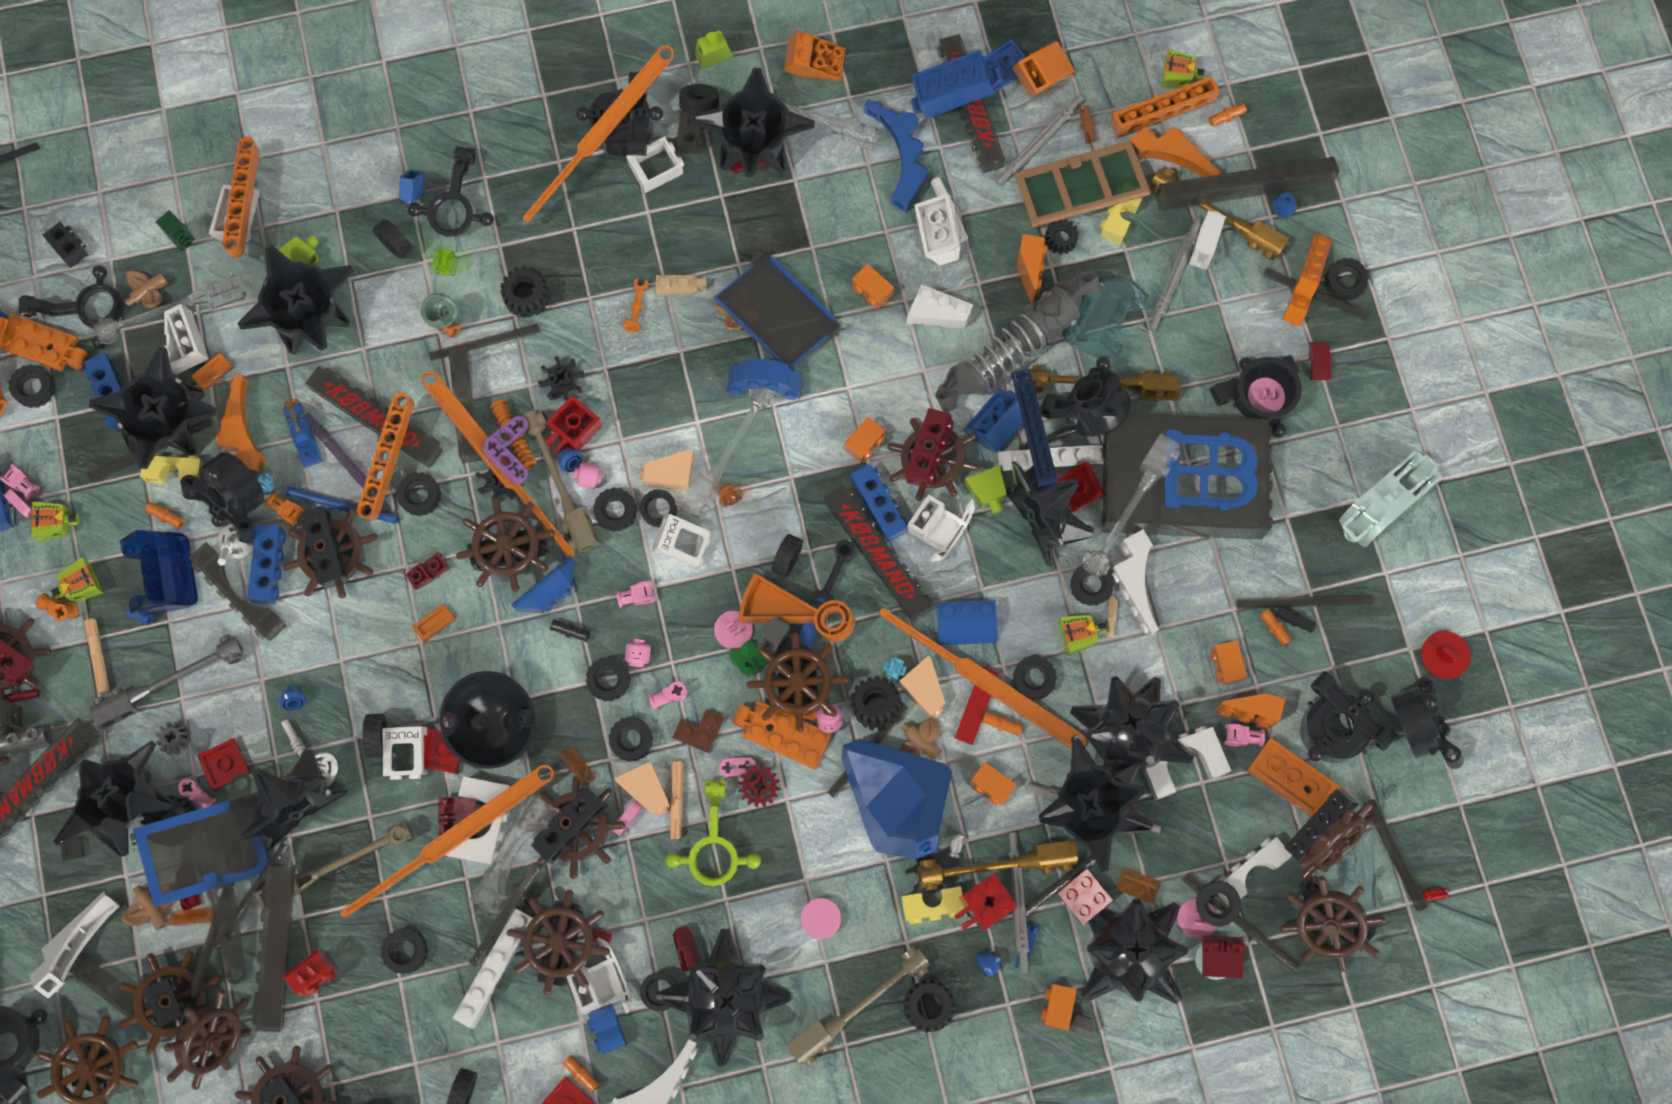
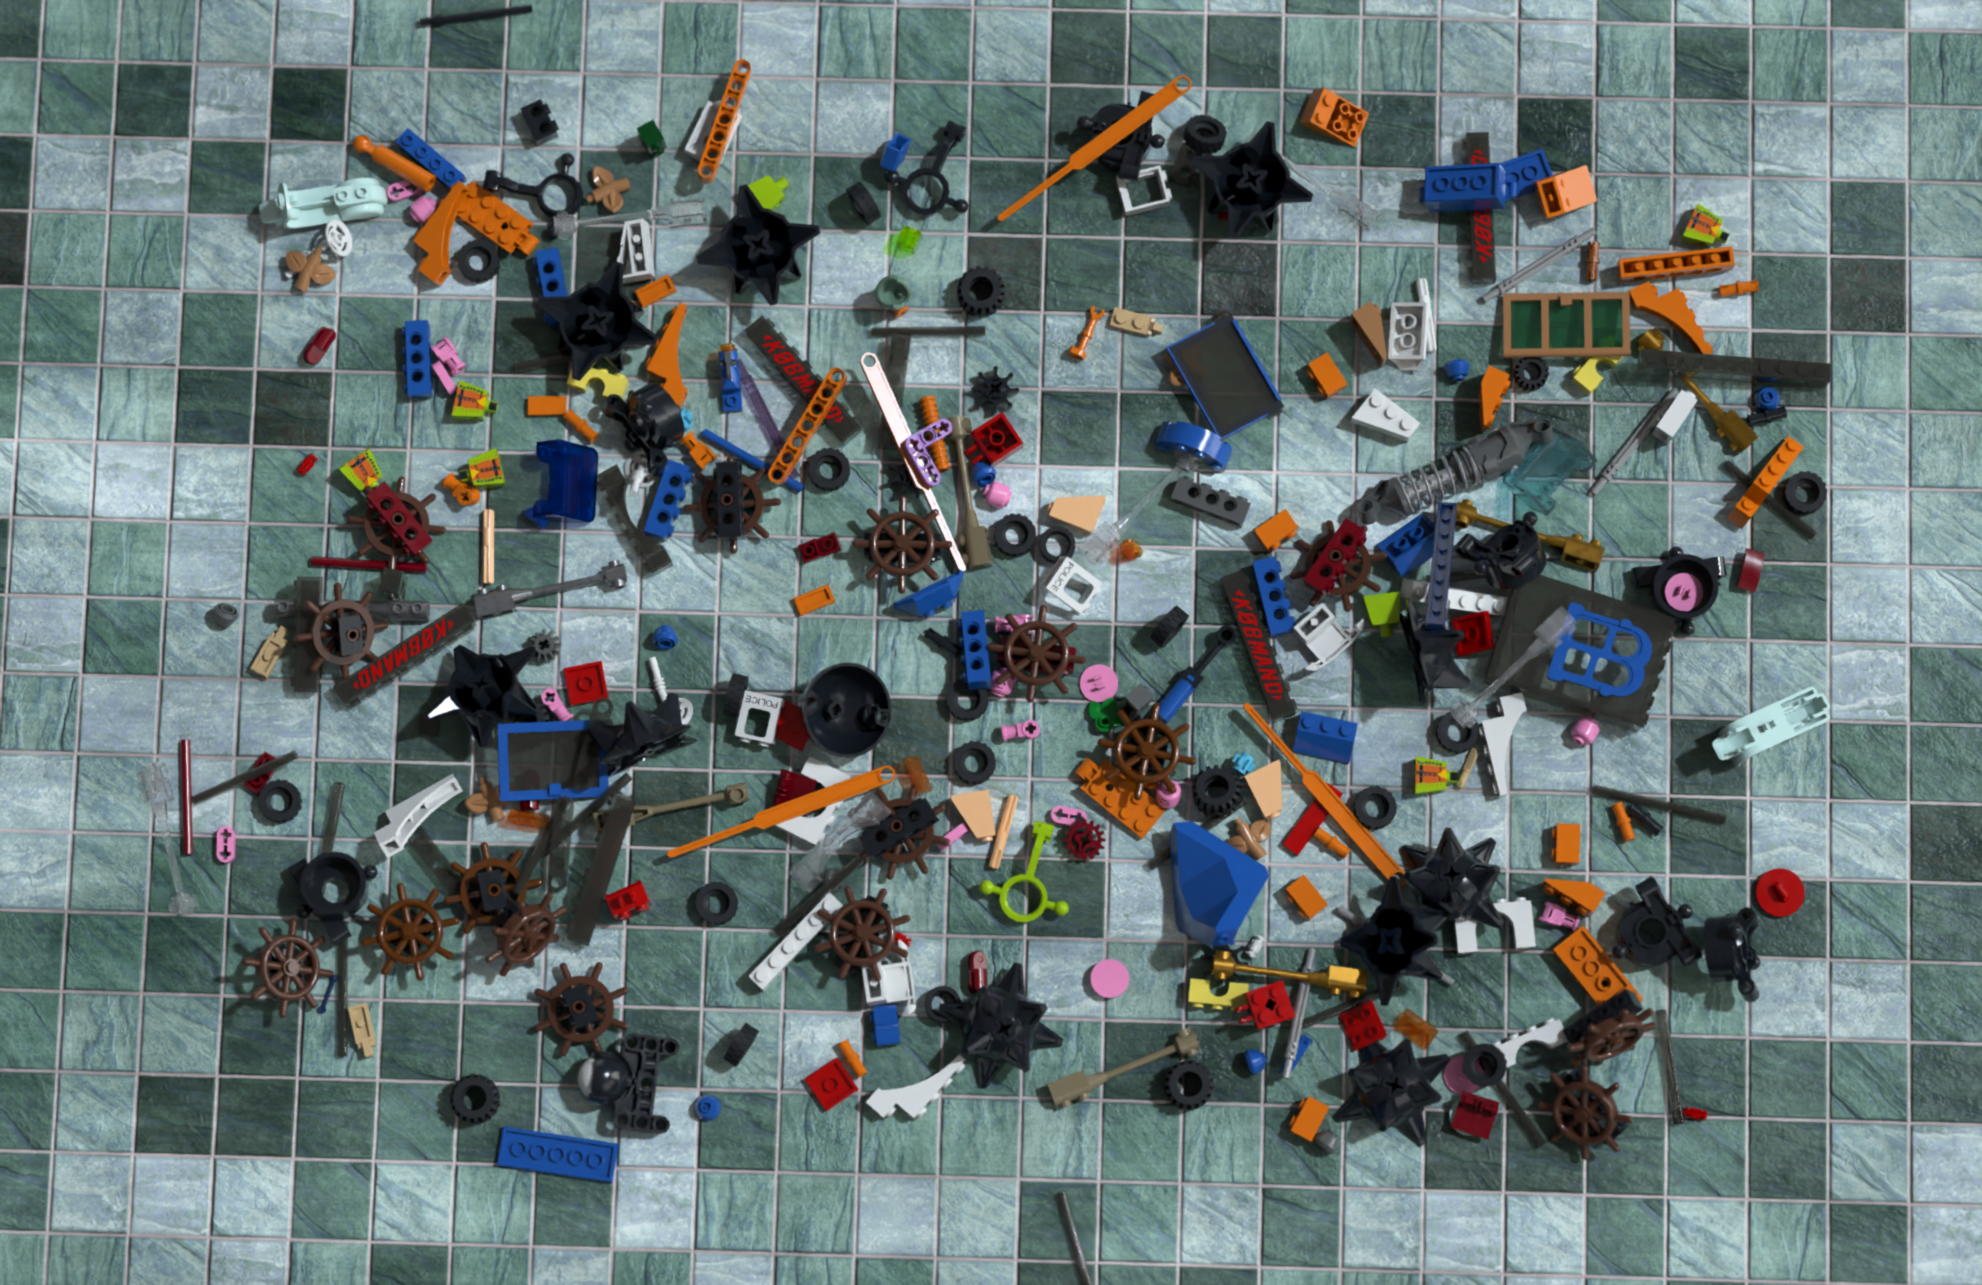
camera: 20 degrees right, 5 degrees up
copper plate [672,710,724,754] -> none
lime torso [695,31,733,70] -> none
orange piece [739,573,855,642] -> none
blue arch [864,99,929,212] -> none
none -> orange tile [528,396,567,416]
none -> blue brick [958,610,992,690]
none -> reddish brown brick [987,605,1086,703]
none -> dark grey brick [1171,476,1251,528]
none -> medium nougat slope [1349,301,1387,368]
none -> blue cone [1444,359,1470,382]
none -> bright pink head [1571,716,1600,746]
none -> black pin [1747,406,1787,427]

